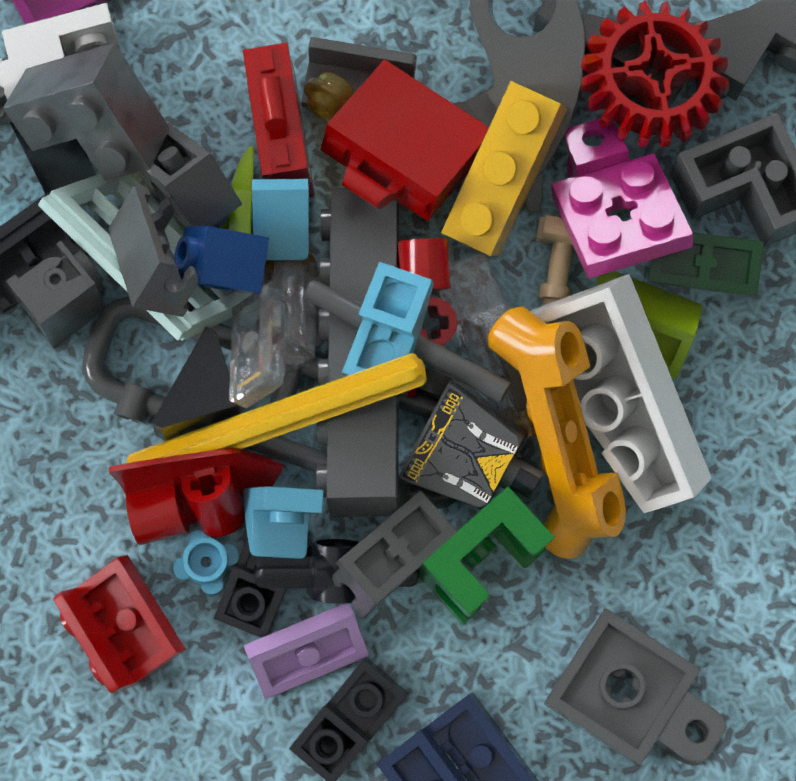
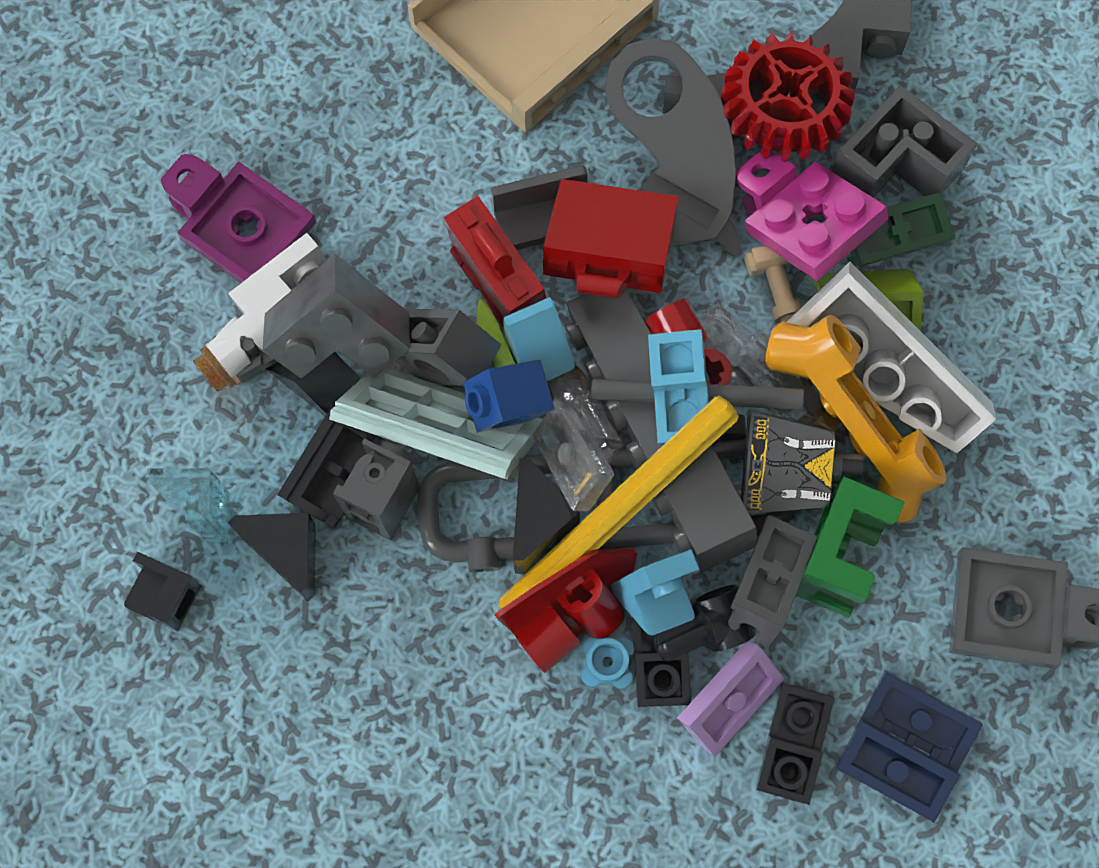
camera: 15 degrees left, 5 degrees down
red bracket [53,555,186,694] -> none
dark grey hinge [108,184,198,317] -> none
clear yellow plate [304,71,355,121] -> none
yellow brick [441,81,568,256] -> none

